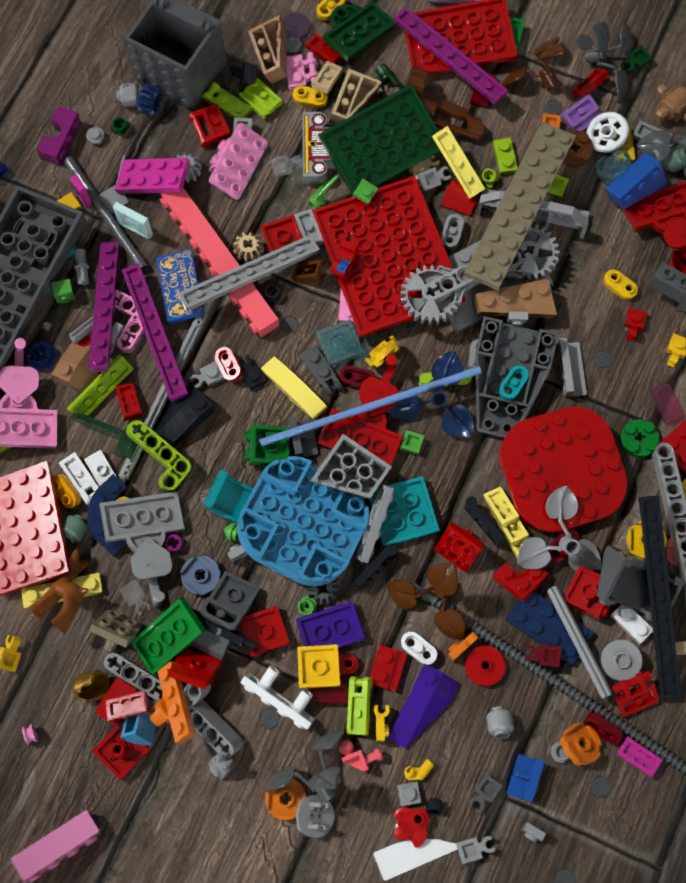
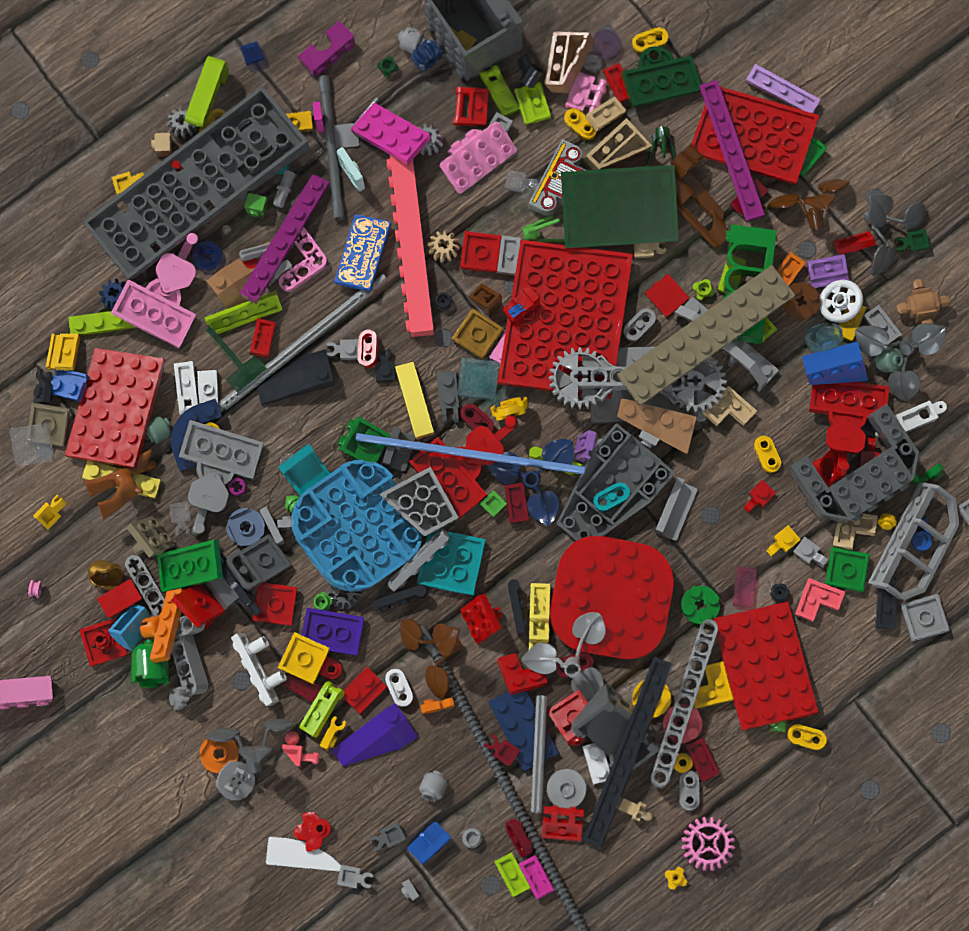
camera: 30 degrees right, 5 degrees up
light orange plate [53,474,81,509] -> none
light grey plate [86,127,104,145] -> none
plate [106,691,149,722] -> none
magenta plate [122,263,189,402] -> none
lime beam [126,420,191,491] -> none
light grey plate [178,235,320,312] -> none
bright green plate [353,179,378,205] -> none
light grey plate [397,782,421,806] -> none
yellow arm [404,759,434,781] -> none
light grey plate [417,166,451,191] -> none
black plate [425,798,445,815] -> none
light yellow plate [432,126,485,199] -> none
red plate [465,646,505,686] -> none
orange plate [560,723,601,766] -> none
none -> green cylinder [131,640,170,688]
none -> light grey tile [260,507,285,546]
none -> pearl gold plate [451,308,504,360]
none -> lime plate [495,852,530,897]
none -> dark red plate [504,483,529,524]
none -> medium lavender plate [573,430,597,464]
none -> tan plate [703,386,757,426]
none -> green fence [722,224,777,344]

